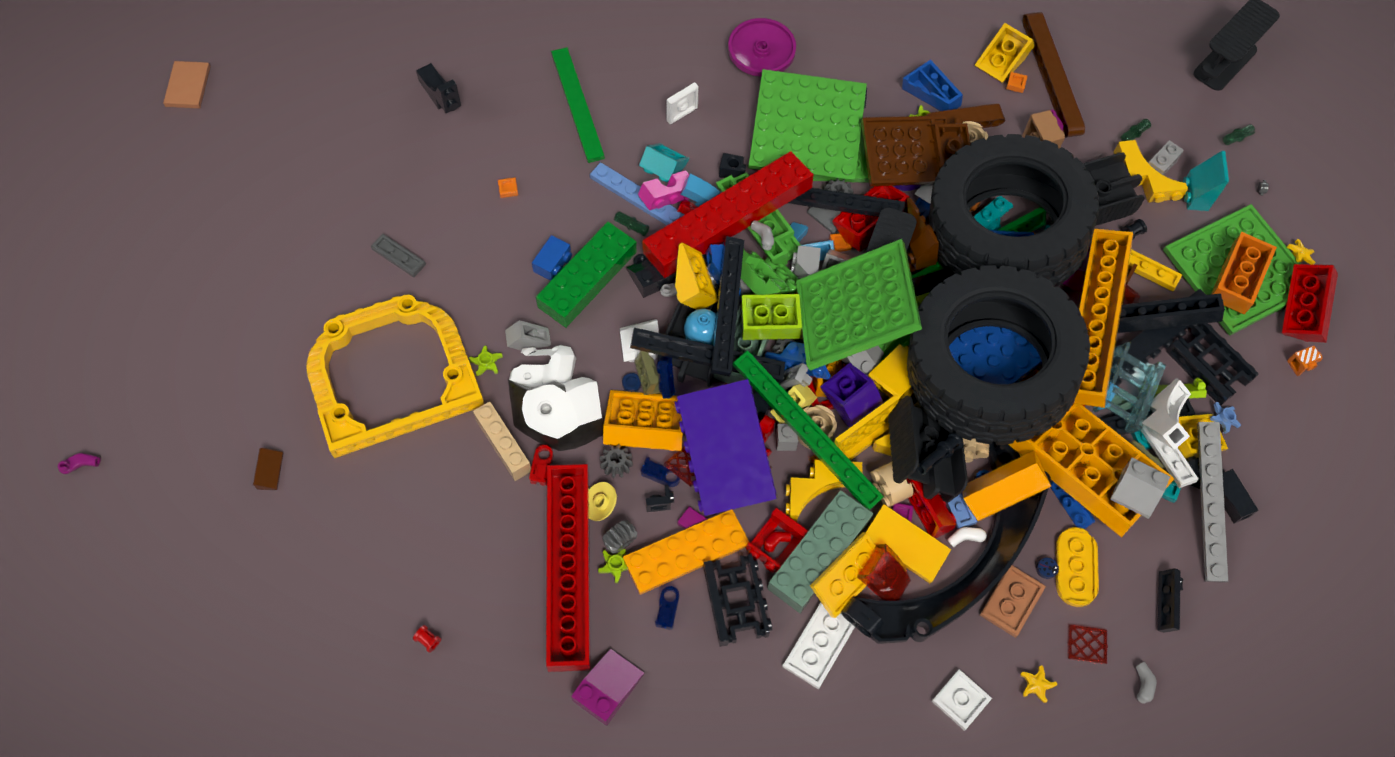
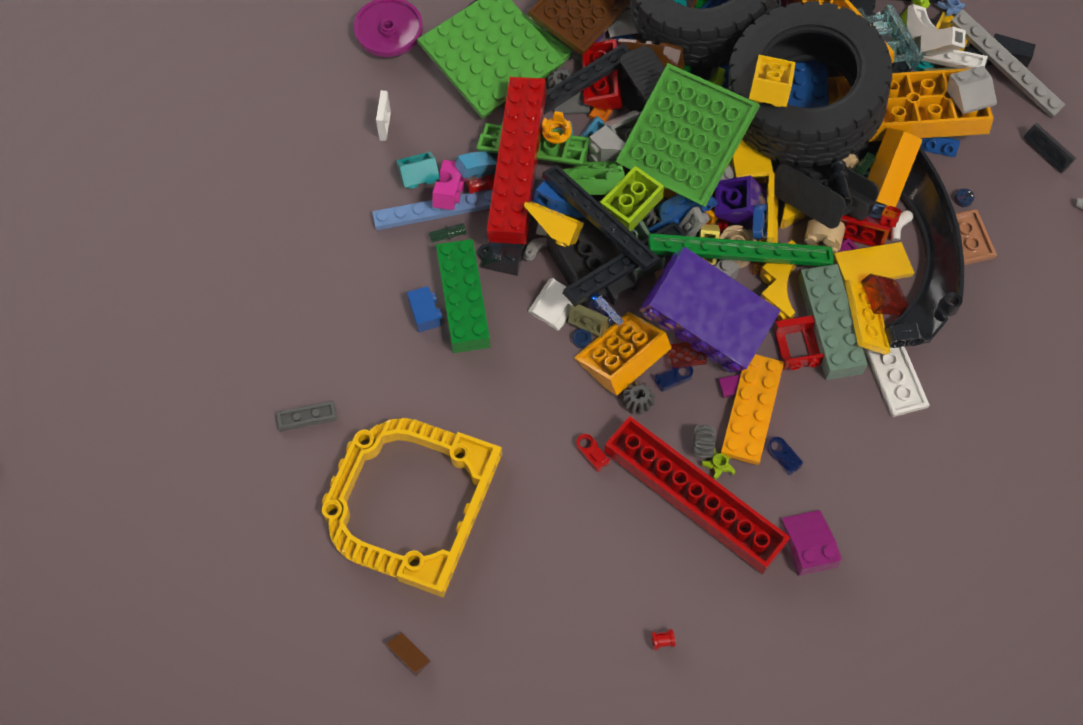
camera: 45 degrees left, 0 degrees up
black arch [416,63,461,113] -> none
lime animal [469,346,503,376] -> none
tan brick [473,402,531,481] -> none
orange tile [498,177,518,198] -> none
light grey slope [505,320,551,351] -> none
white piece [508,345,604,451] -> none
green tile [551,47,605,163] -> none
light yellow dish [589,482,617,521] -> none
black bracket [646,485,674,512] -> none
dark azure cylinder [684,309,716,345] -> none
black fence [703,553,772,647] -> none
black brick [719,153,747,178] -> none
light grey arm [751,220,774,251] -> none
red arm [764,532,791,552] -> none
white tile [932,669,992,731] -> none
yellow animal [1020,665,1057,703] -> none
yellow tile [1056,527,1099,607] -> none
clear red window [1068,625,1108,664] -> none
none -> light orange piece [542,112,572,144]
none -> yellow slope [749,55,796,107]
none -> blue beam [753,204,768,239]
none -> clear green axle [853,152,876,176]
none -> red piece [879,206,902,228]

